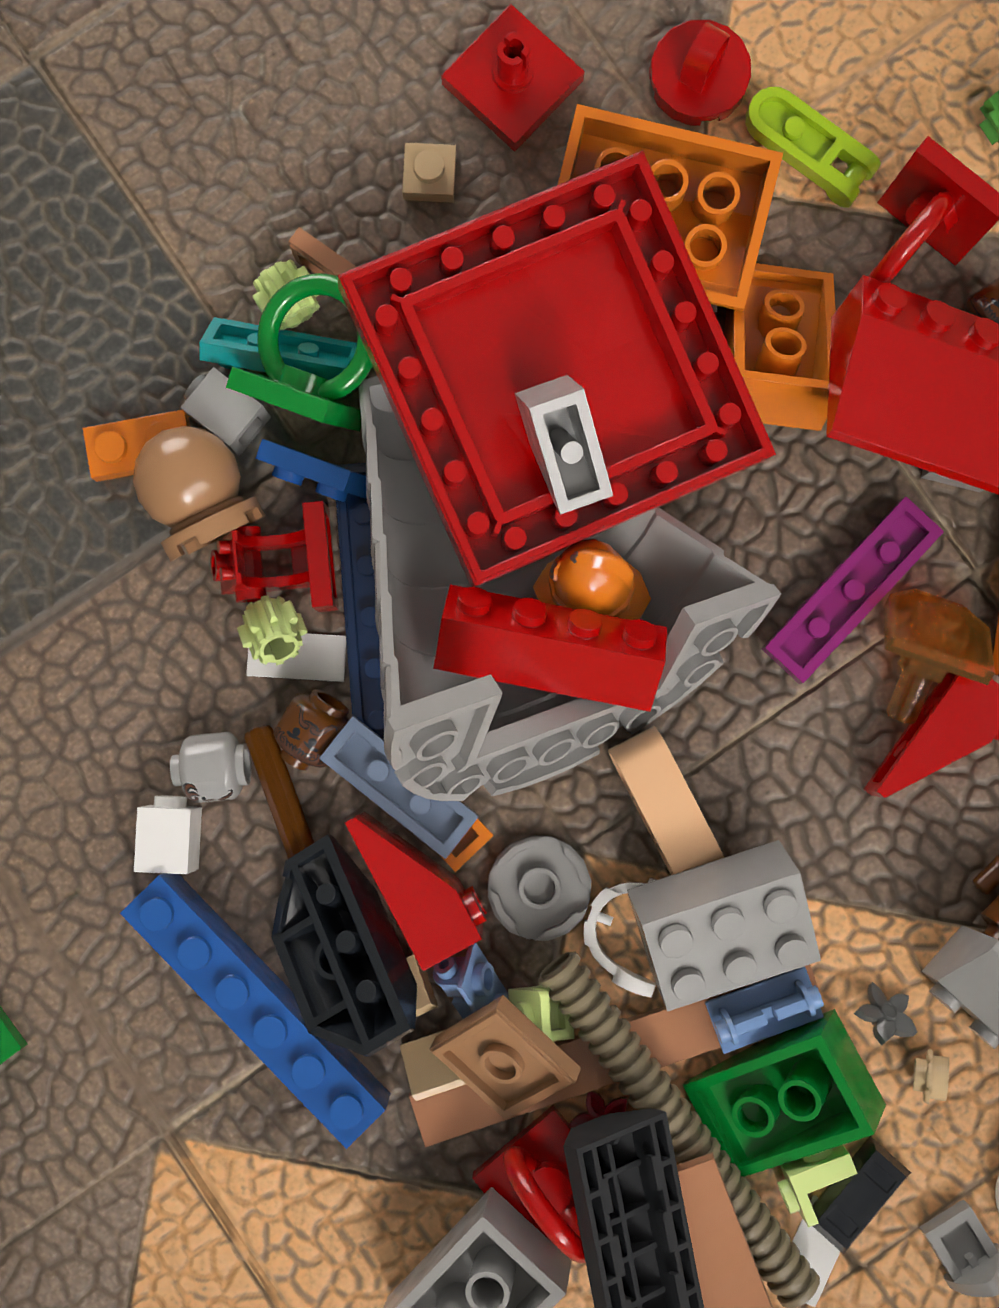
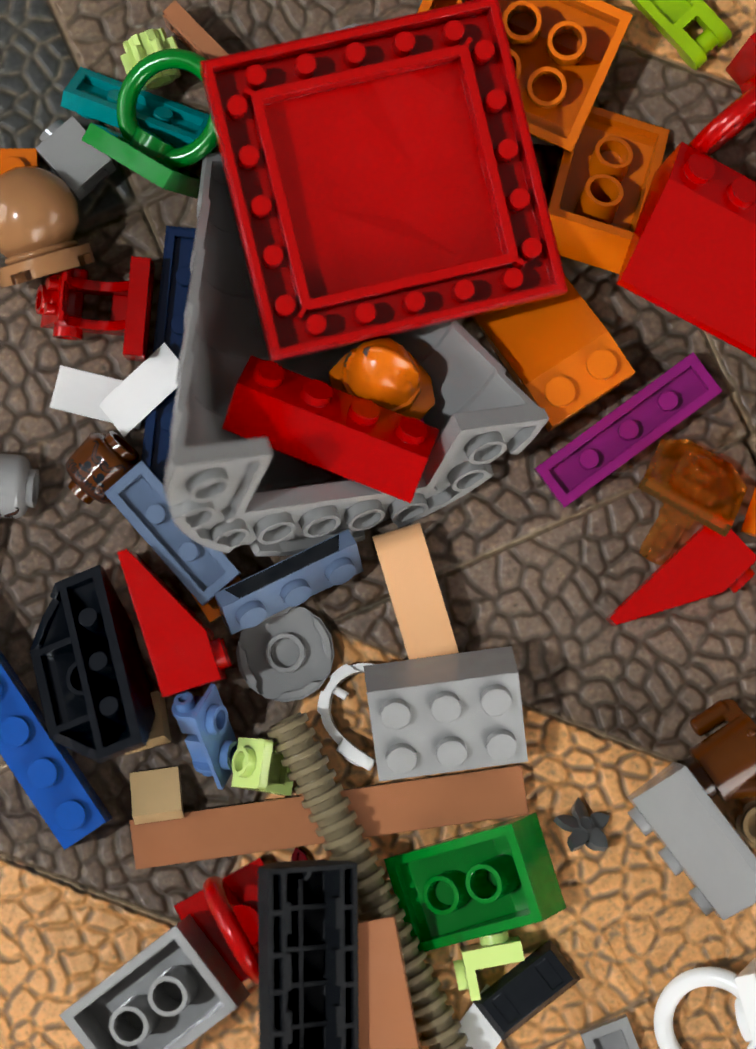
camera: 15 degrees right, 0 degrees up
yellowish green gear [237,595,307,665] -> none
reddish brown axle [244,725,314,859] -> none
blue plate [255,439,367,502] -> none
medium nougat tile [429,995,581,1120] -> none
light grey slope [515,375,614,515] -> none
medium blue hinge [705,966,824,1054] -> none
tan plate [913,1049,949,1104] -> none
none -> white sticker [98,342,179,437]
none -> sand blue plate [214,529,363,635]
none -> orange slope [472,275,635,432]

